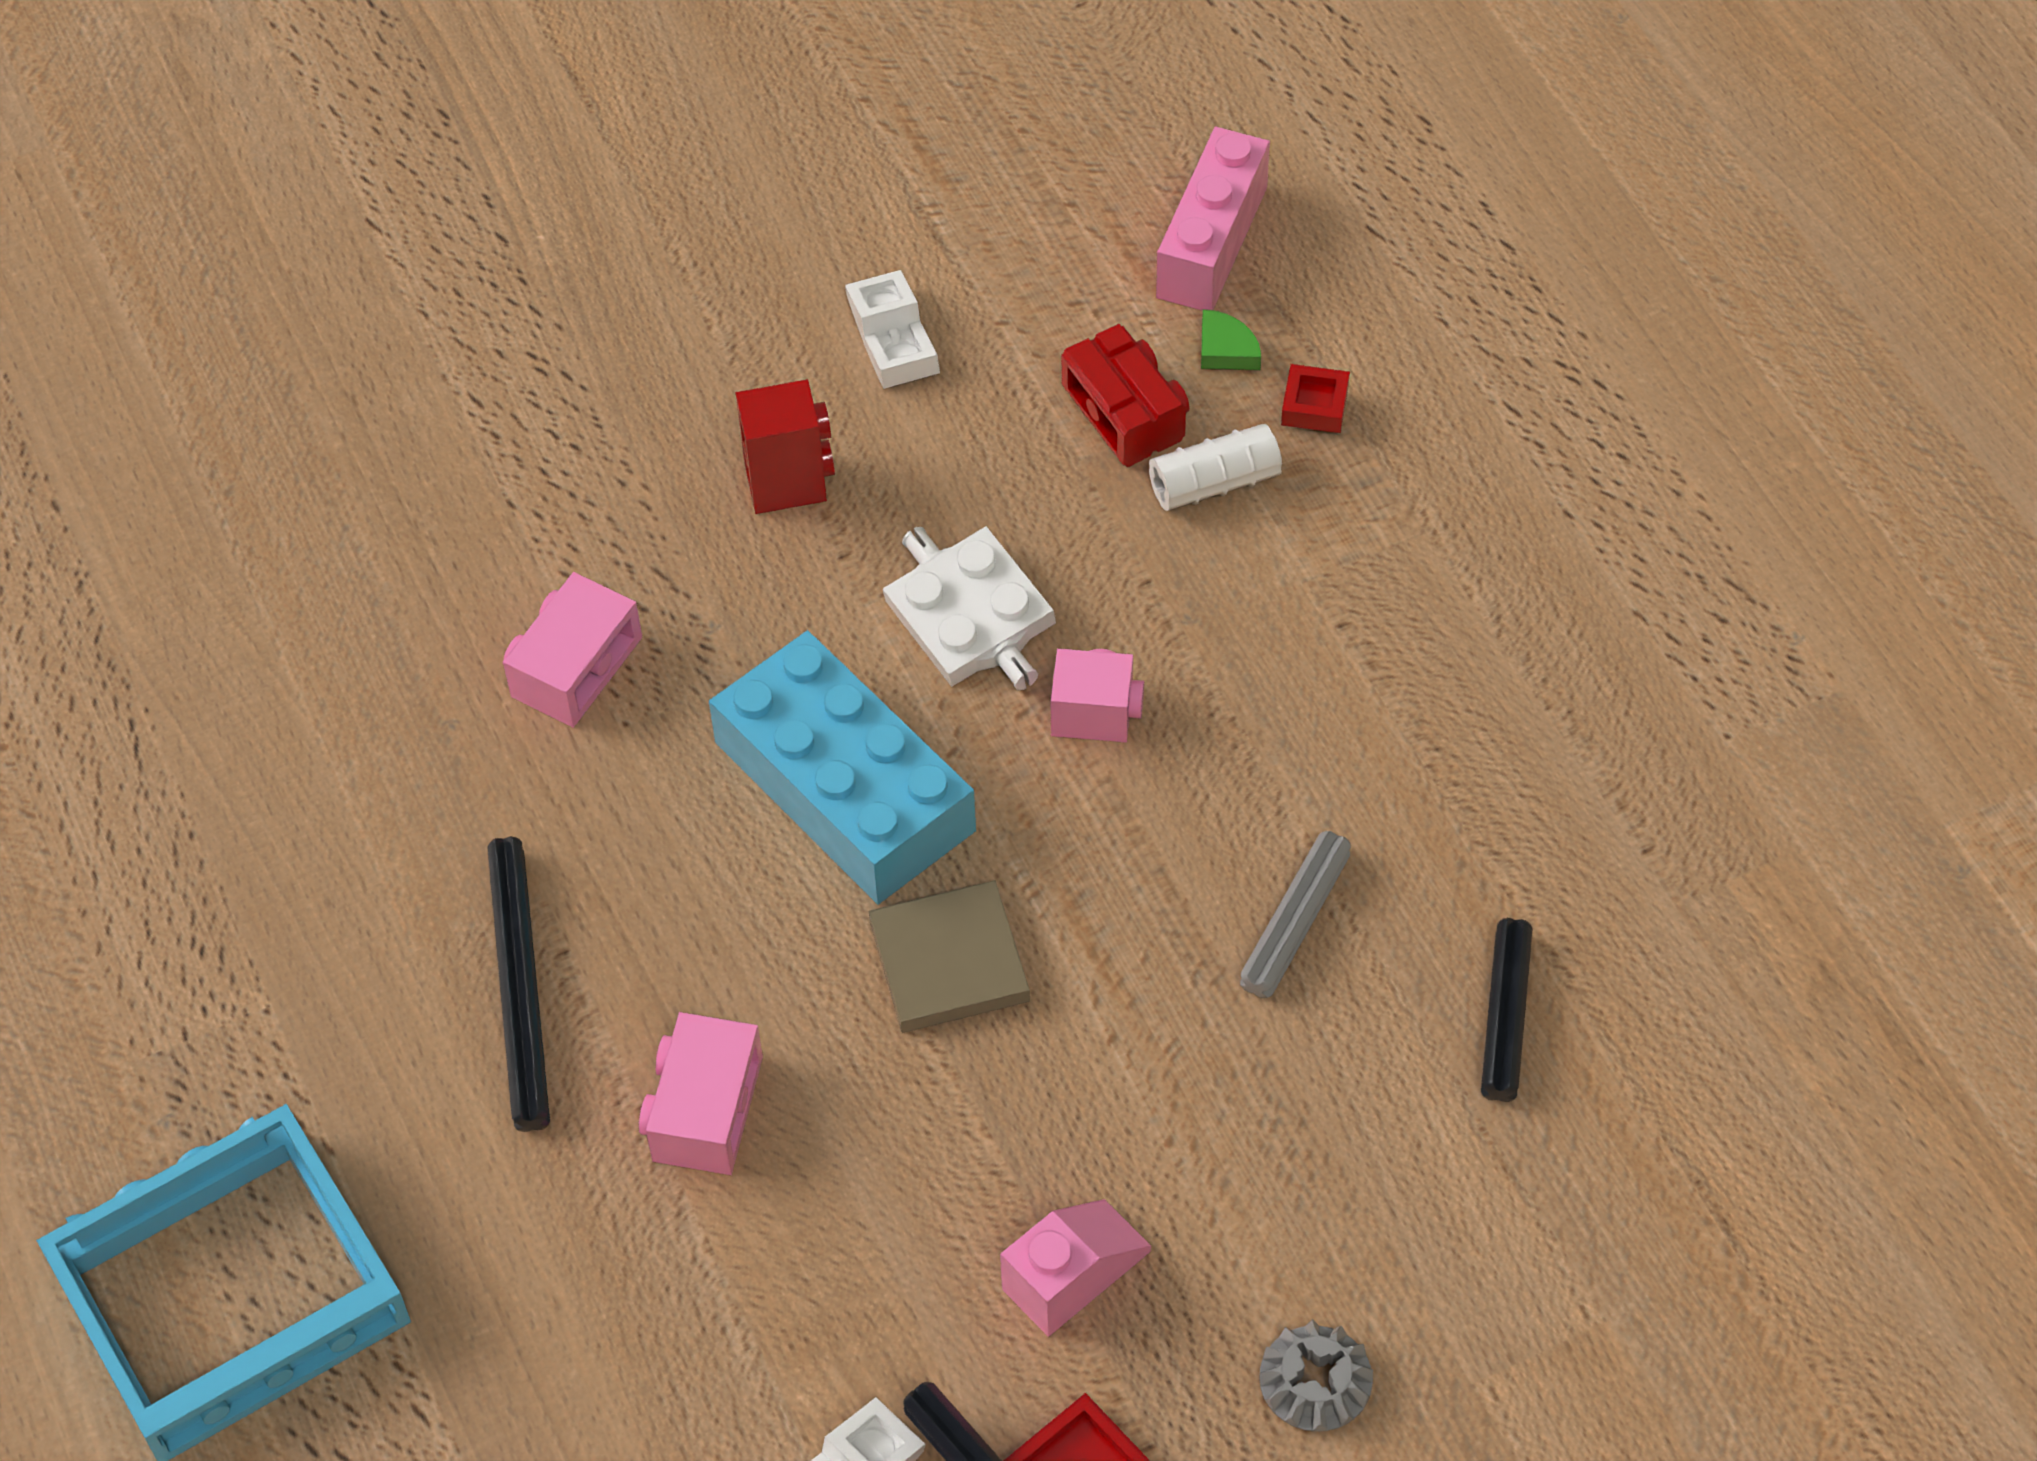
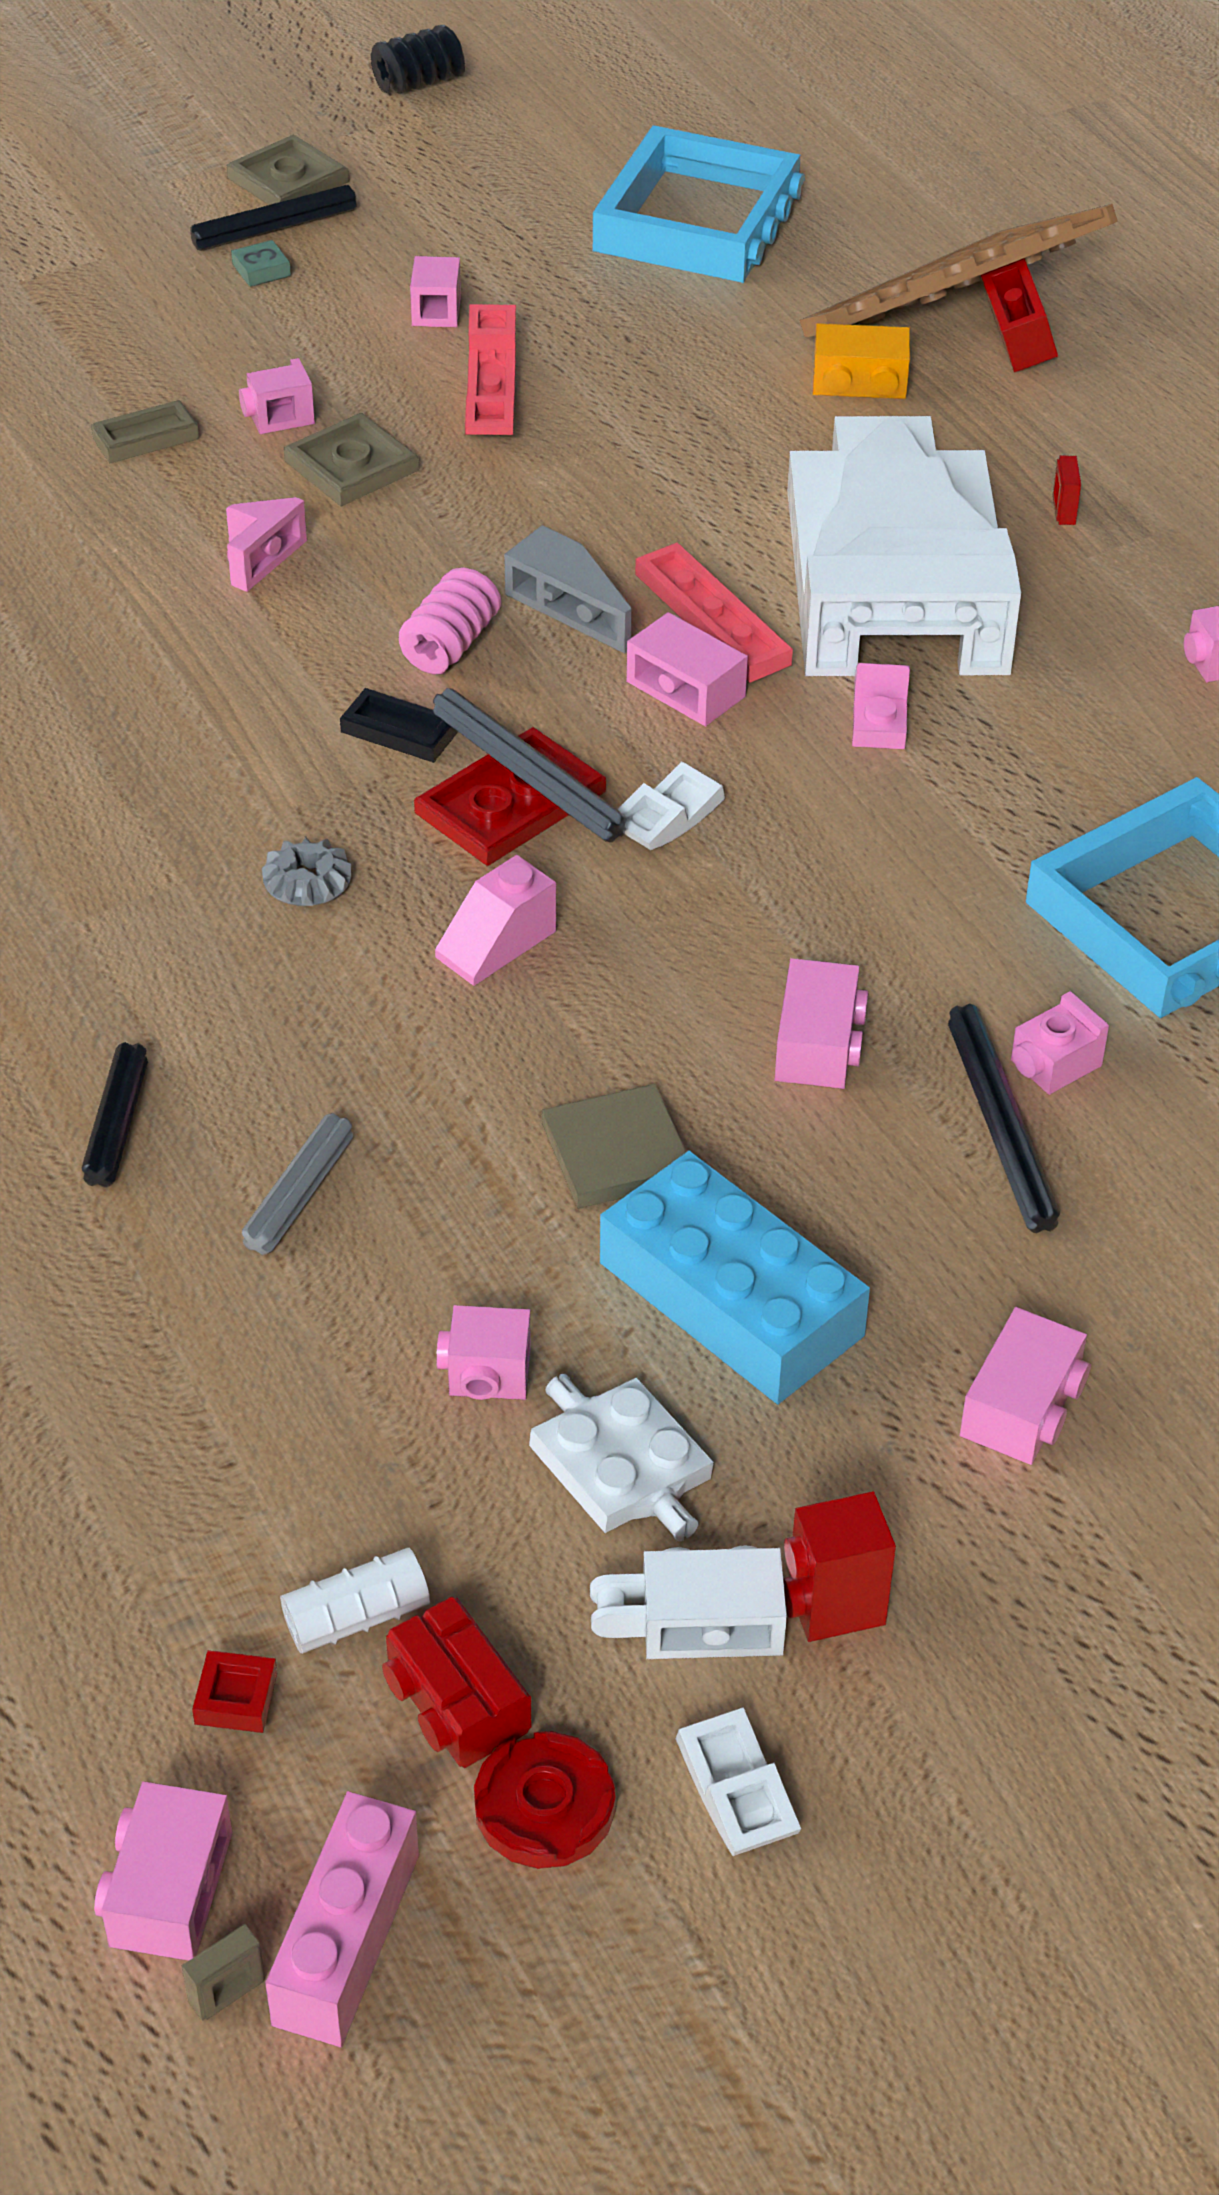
camera: 175 degrees right, 10 degrees down
bright green tile [1201,309,1261,370] -> none
none -> bright pink brick [94,1781,232,1961]
none -> dark tan tile [181,1924,265,2021]
none -> red tile [474,1731,616,1869]
none -> white brick [590,1545,787,1659]
none -> bright pink brick [1011,991,1109,1095]

